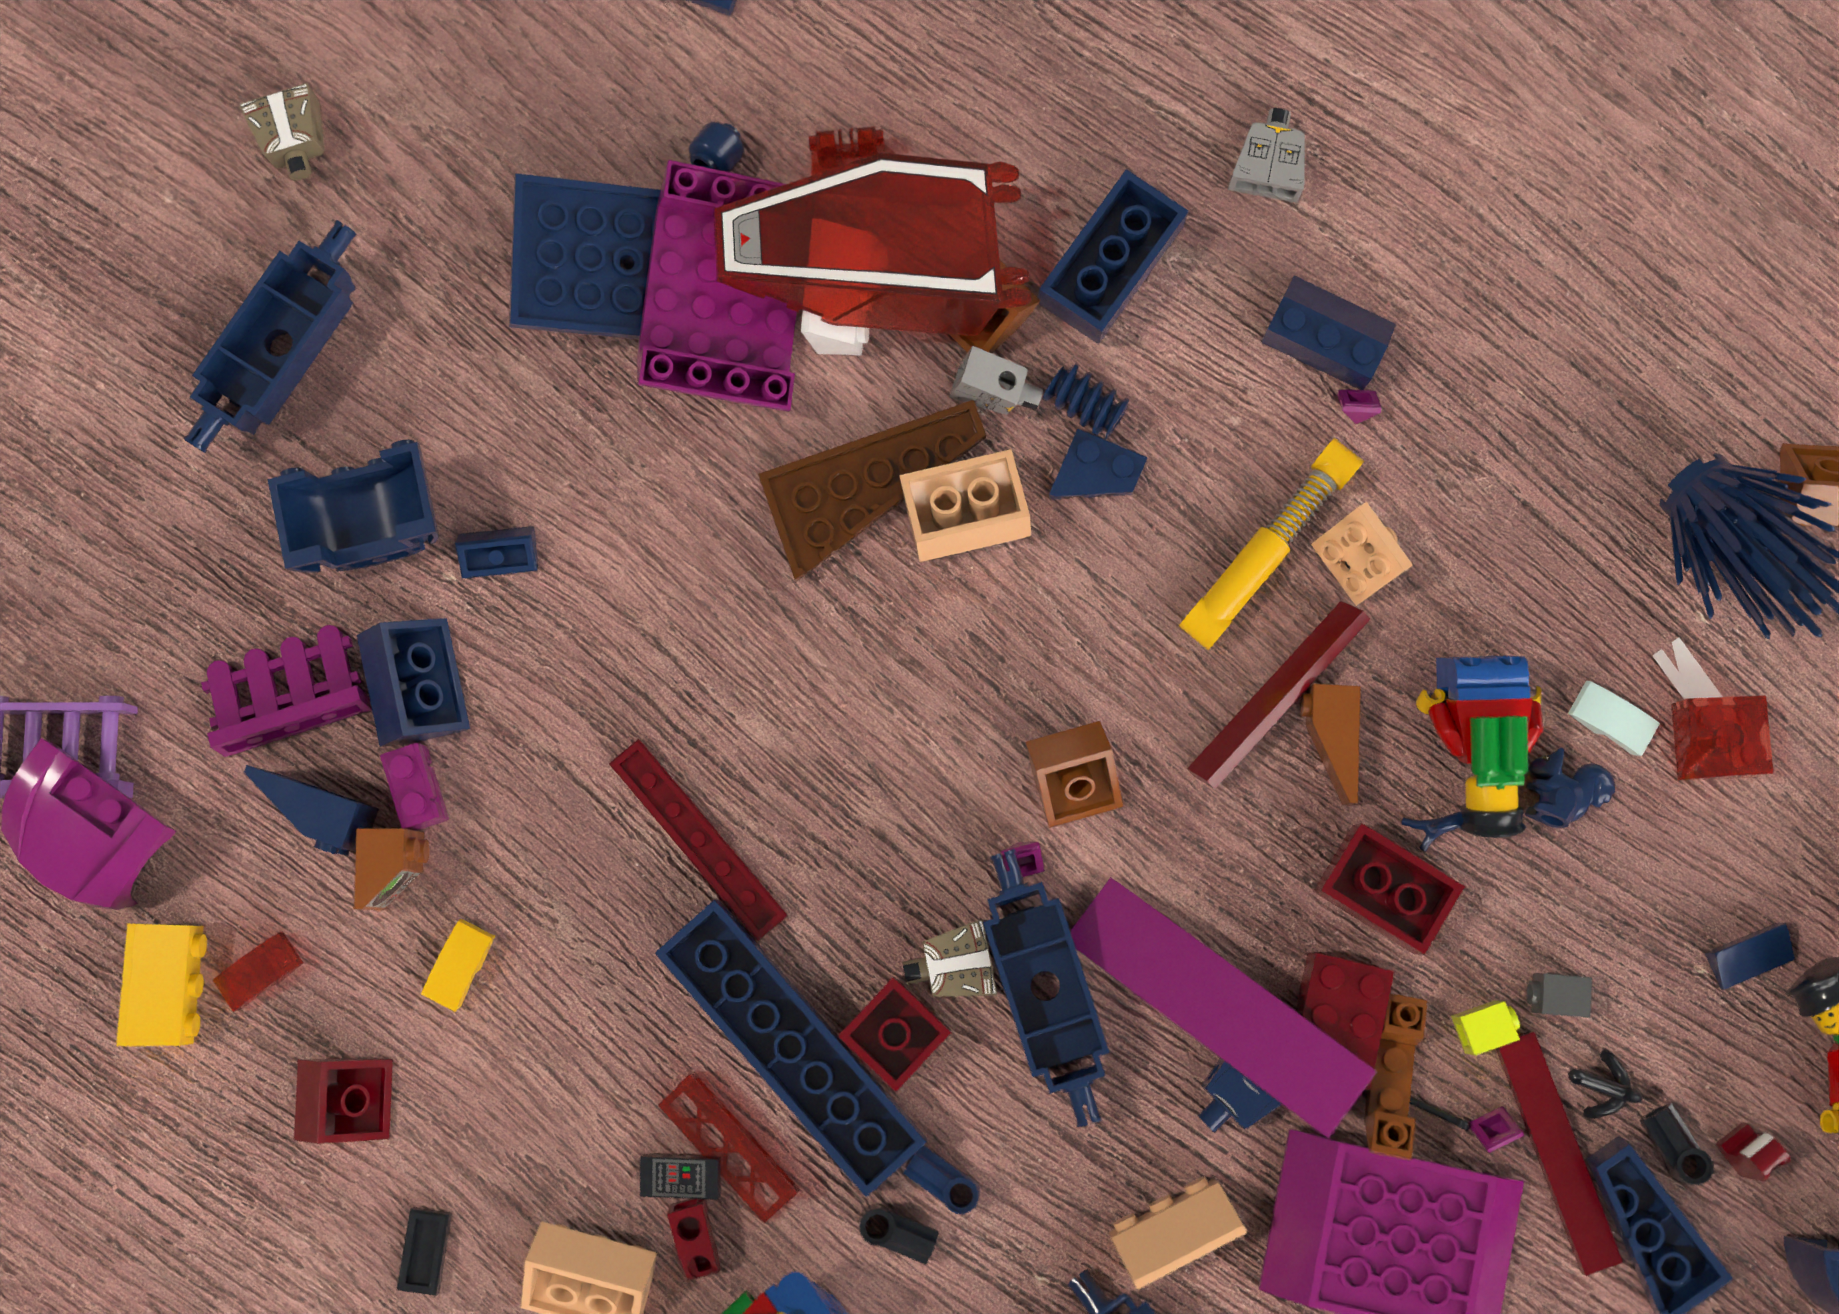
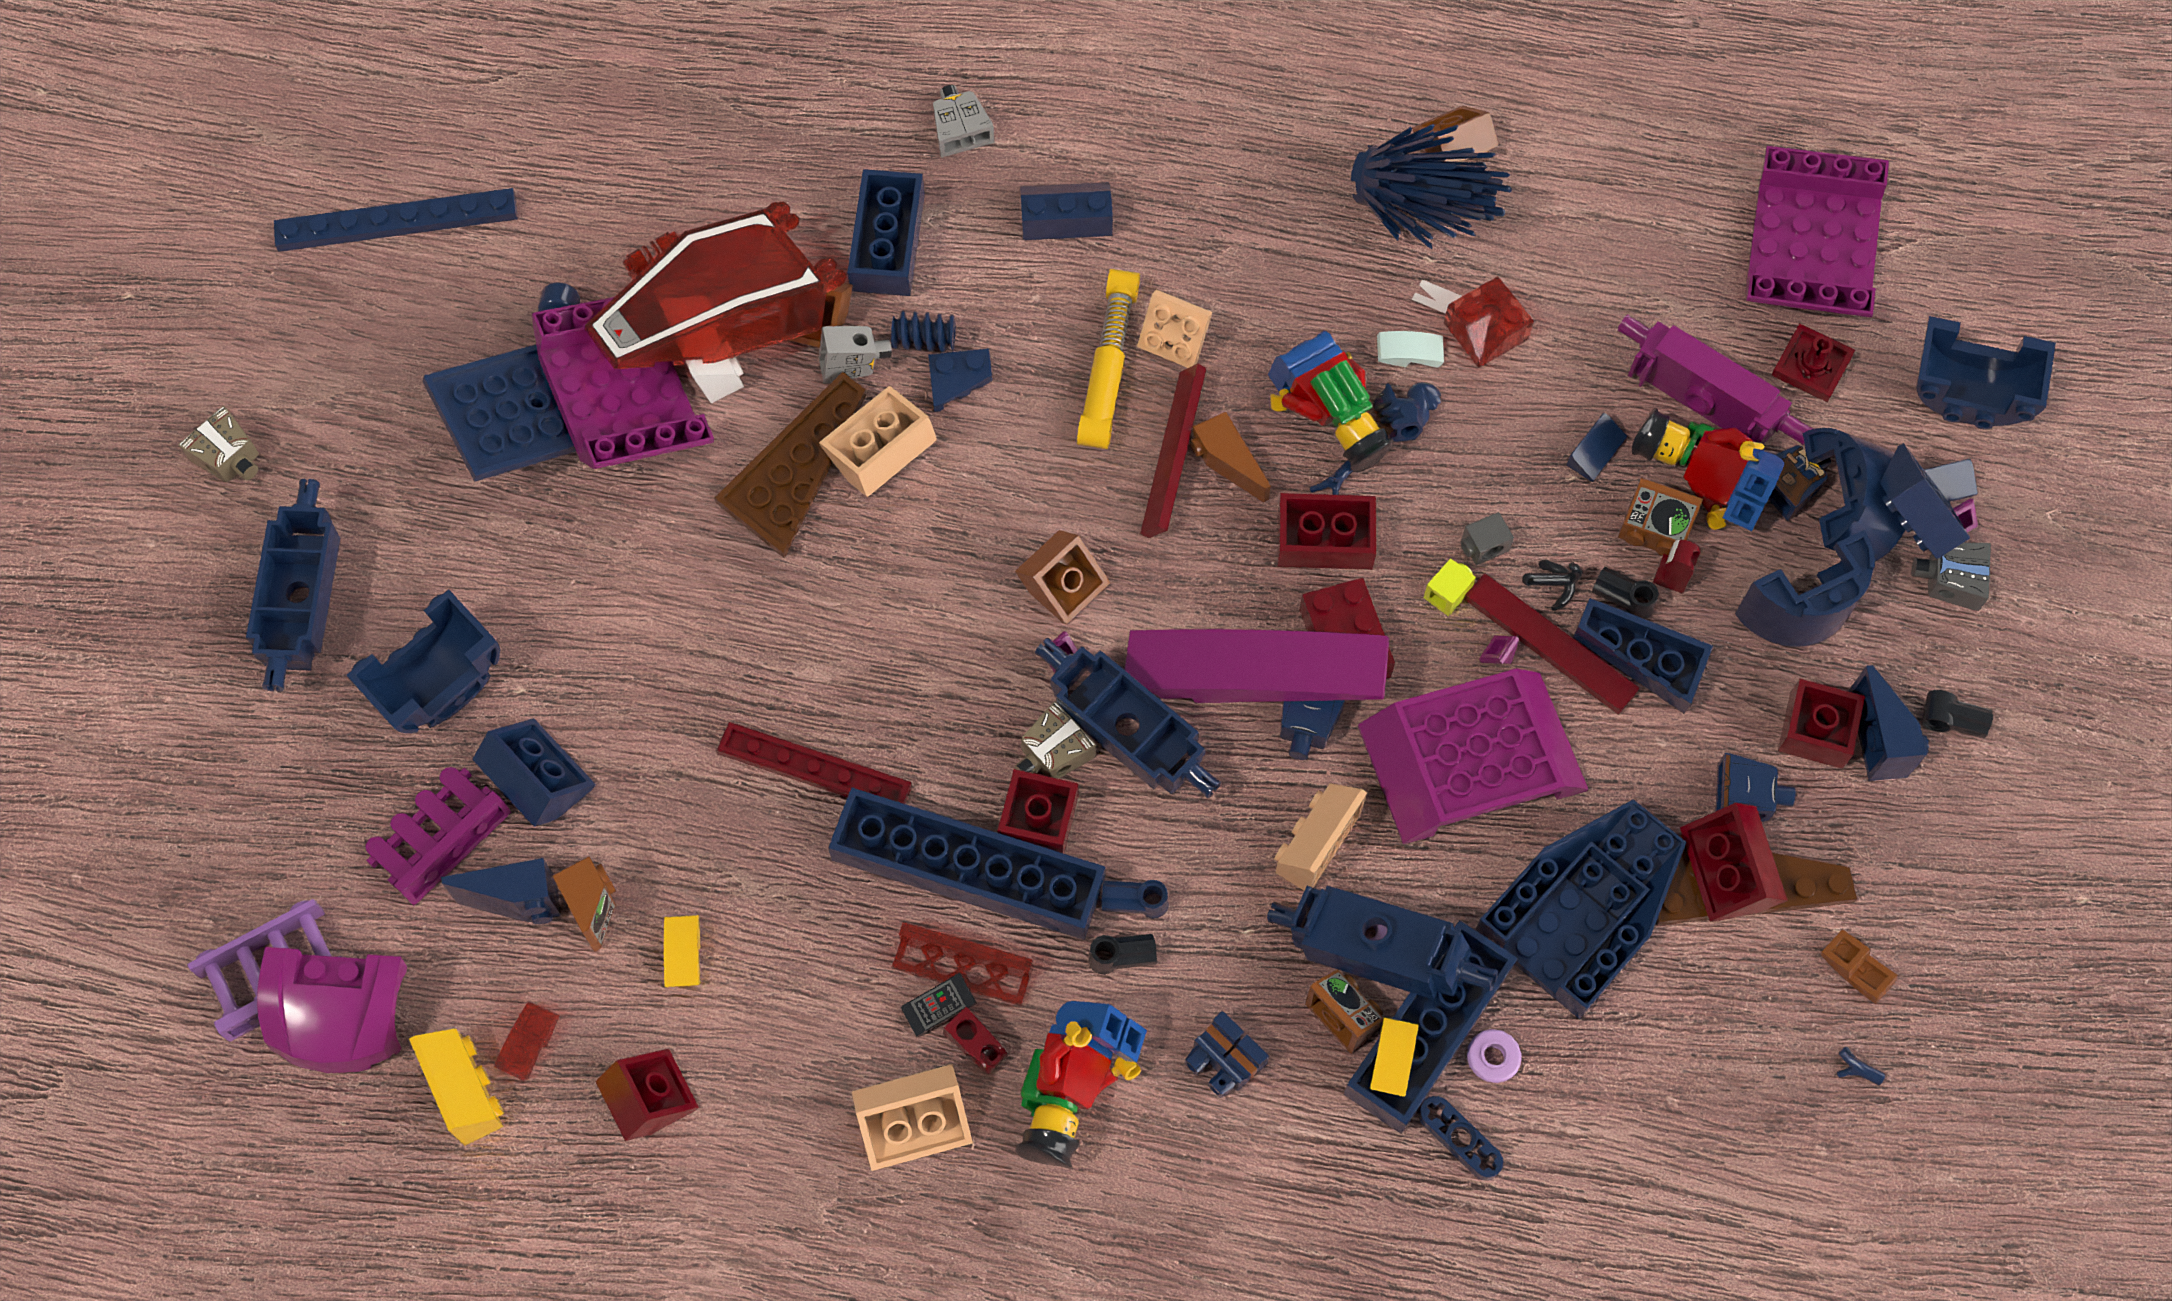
camera: 35 degrees left, 15 degrees down
magenta brick [380,743,449,831] -> none
black tile [397,1207,452,1296] -> none
dark blue slope [455,526,538,579] -> none
magenta slope [1338,389,1382,424] -> none
dark orange slope [1364,993,1428,1161] -> none
black hinge [1410,1096,1471,1131] -> none
none -> slope [1618,478,1703,556]

